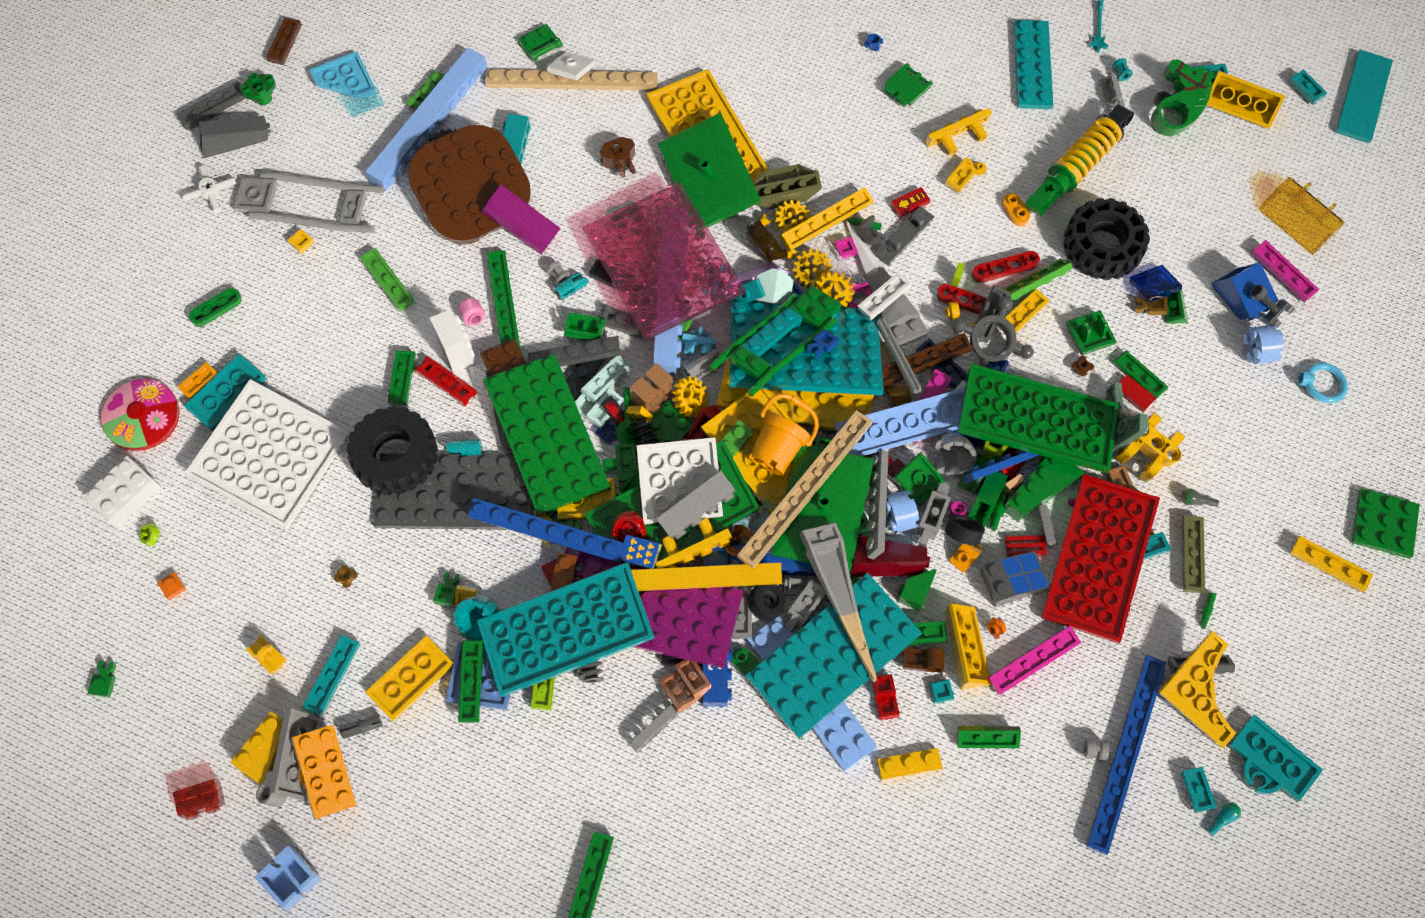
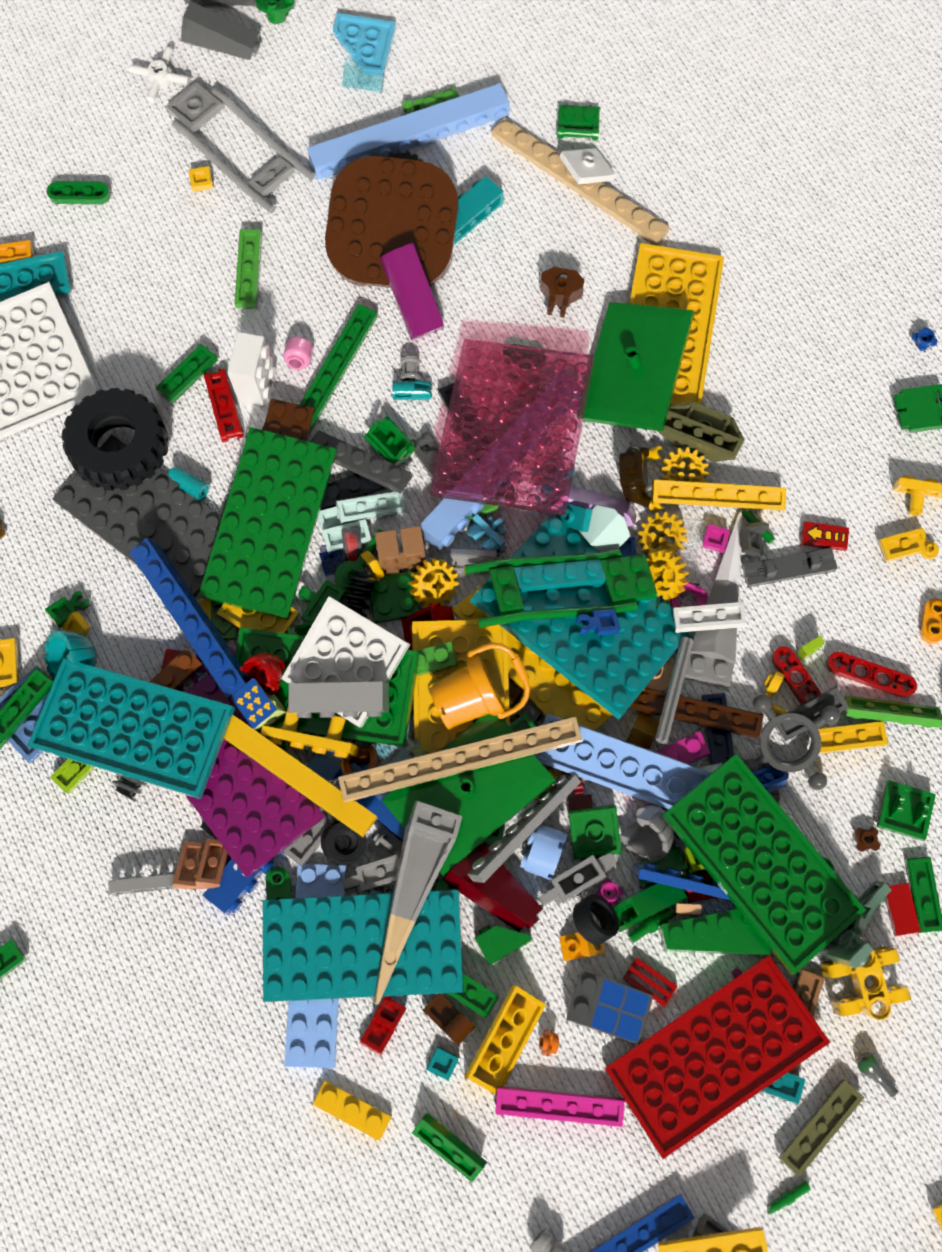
camera: 40 degrees right, 5 degrees up
light grey plate [1039,504,1057,547] -> none

